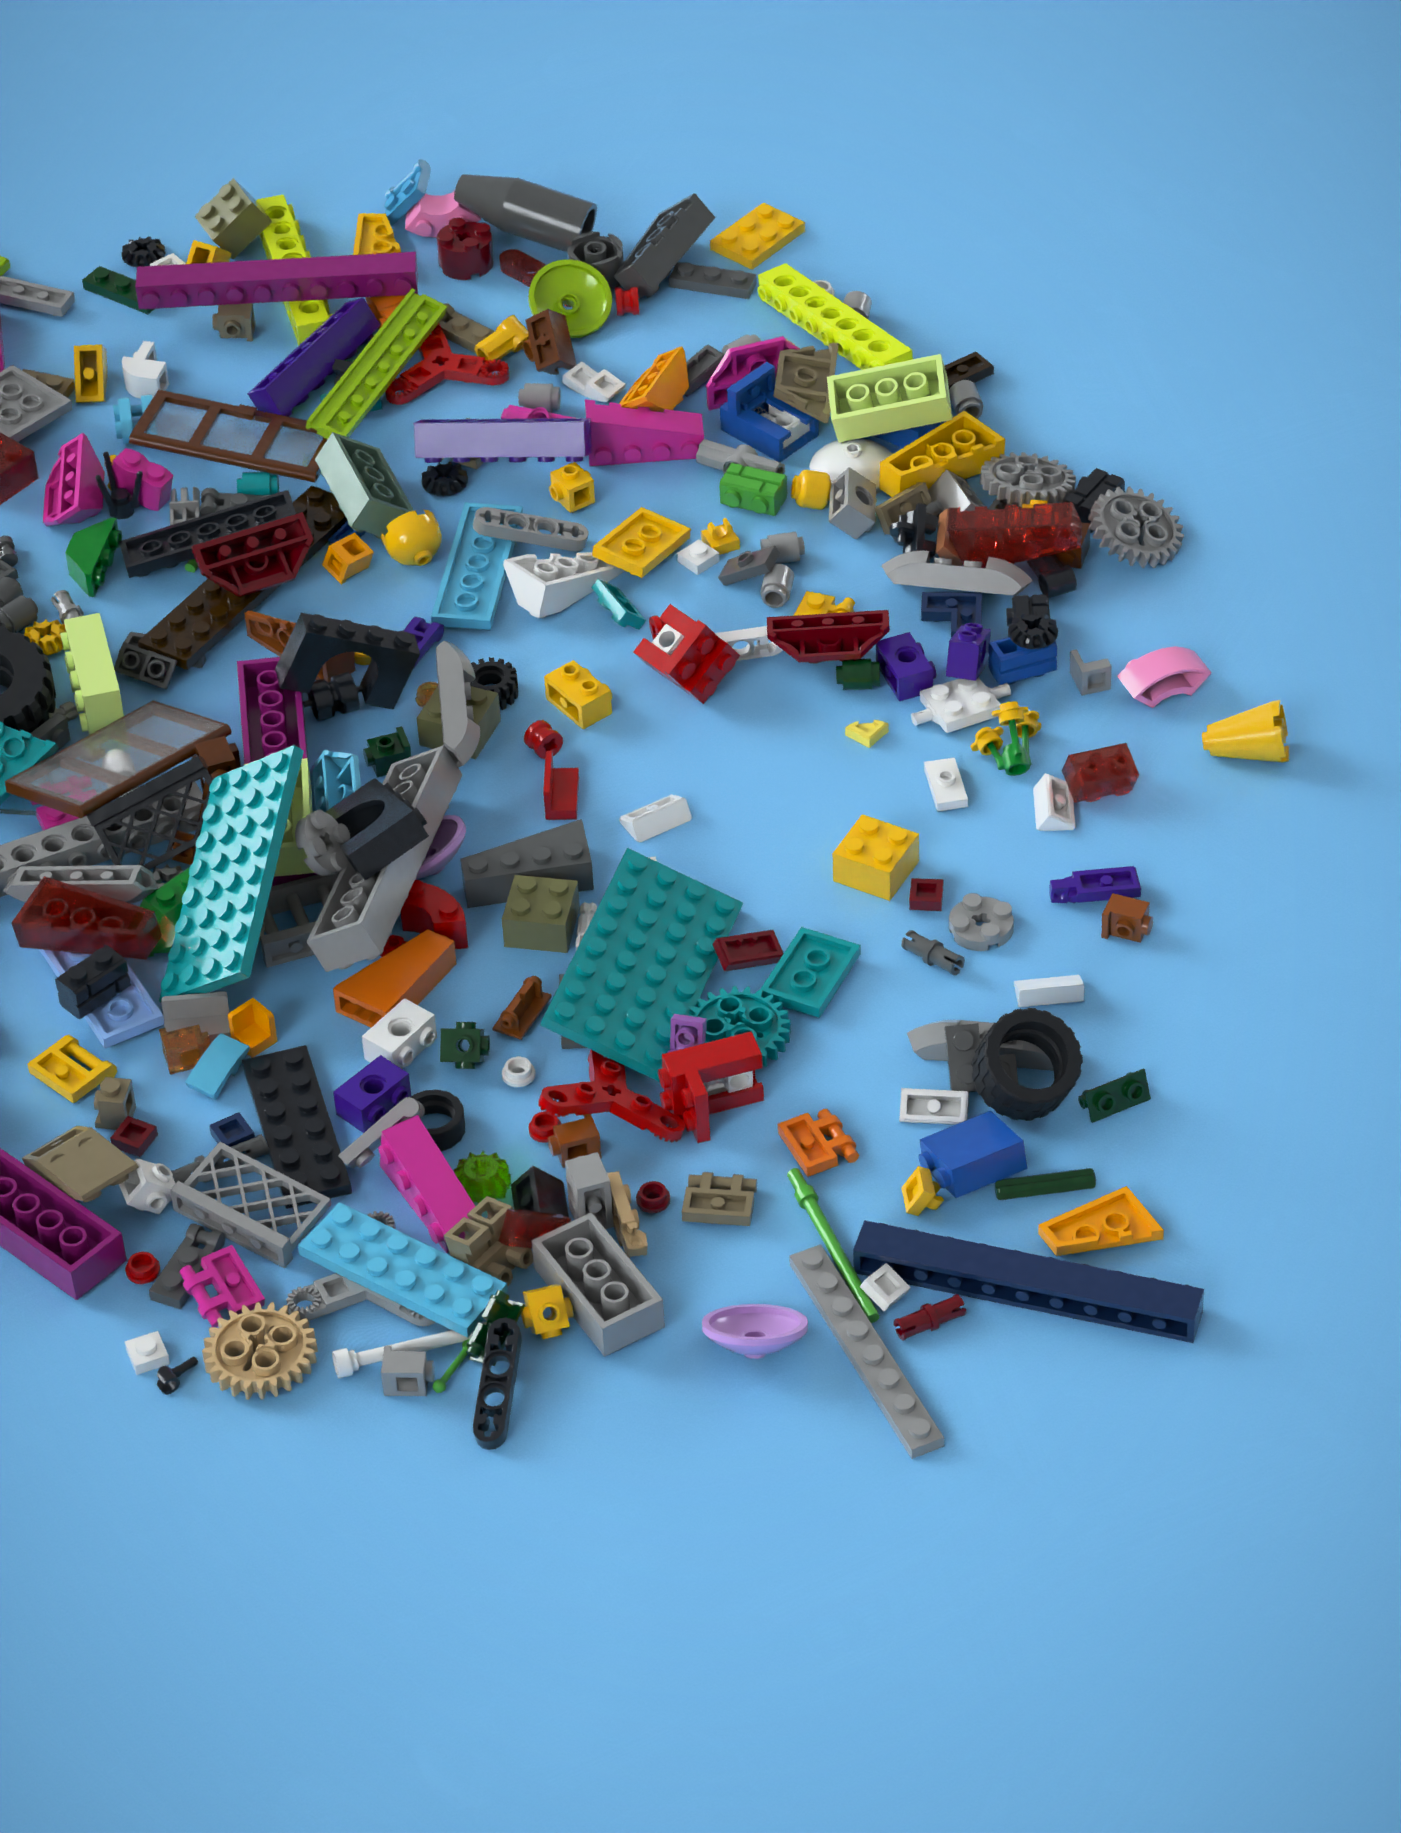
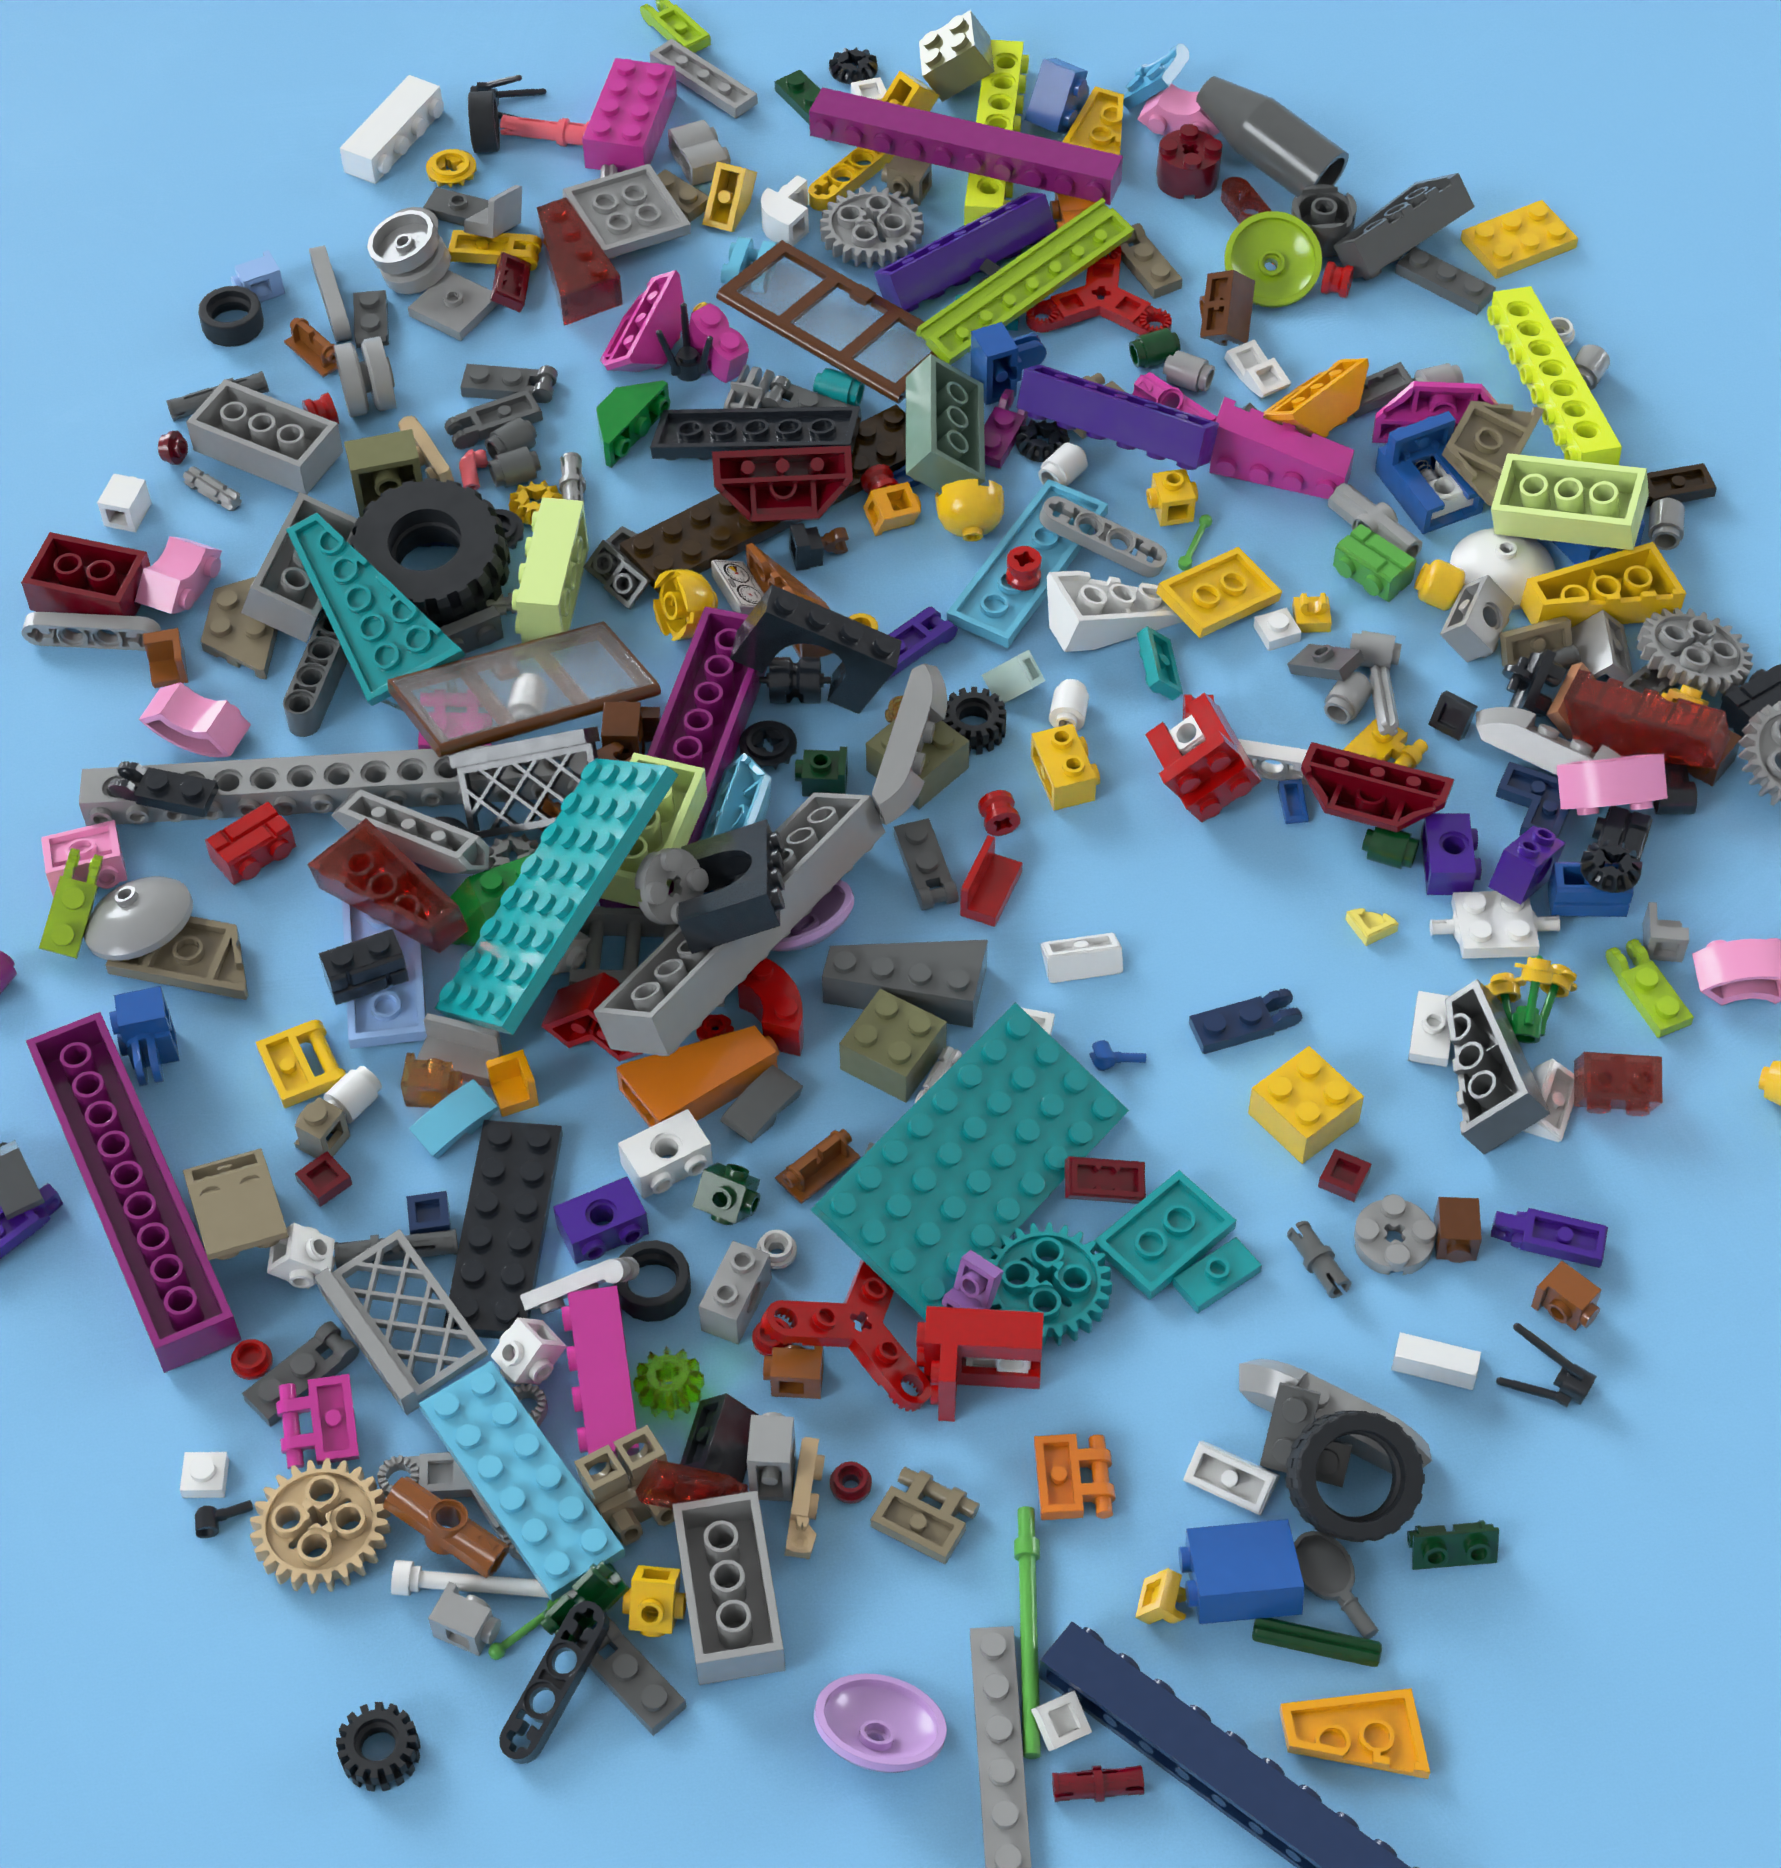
camera: 20 degrees right, 10 degrees up
yellow piece [474,315,529,361] -> none
none -> white brick [323,1066,382,1123]
none -> black tyre [336,1702,421,1792]
none -> dark orange piece [383,1476,510,1578]
none -> white brick [491,1317,567,1385]
none -> red brick [541,972,643,1062]
none -> dark grey plate [575,1617,686,1736]
none -> yellow cylinder [653,569,718,641]
none -> light grey brick [668,120,731,186]
none -> light grey brick [699,1241,772,1344]
none -> slope [711,560,764,615]
none -> dark grey slope [721,1065,803,1143]
none -> black gear [739,720,797,770]
none -> black piece [789,523,849,571]
none -> yellow beam [808,147,895,211]
none -> light grey gear [820,186,924,268]
none -> red wheel [860,464,899,496]
none -> dark grey plate [894,818,959,910]
none -> blue brick [970,322,1047,405]
none -> light aqua panel [982,650,1045,703]
none -> magenta hinge [984,389,1028,469]
none -> red wheel [1006,546,1042,591]
none -> brick [1024,58,1089,133]
none -> white brick [1038,443,1088,486]
none -> white brick [1049,679,1089,731]
none -> blue hand [1089,1040,1146,1071]
none -> dark green brick [1129,328,1181,368]
none -> teal plate [1172,1237,1262,1314]
none -> bright green hinge [1178,514,1212,571]
none -> dark blue hinge [1189,988,1303,1054]
none -> blue piece [1277,779,1309,824]
none -> dark grey piece [1294,1531,1379,1639]
none -> light grey axle [1369,665,1399,736]
none -> black tile [1428,690,1478,741]
none -> reddish brown brick [1433,1197,1482,1263]
none -> dark grey wedge [1445,979,1550,1154]
none -> black plant [1496,1323,1597,1408]
none -> bright pink brick [1557,754,1668,815]
none -> lime hinge [1605,939,1694,1038]

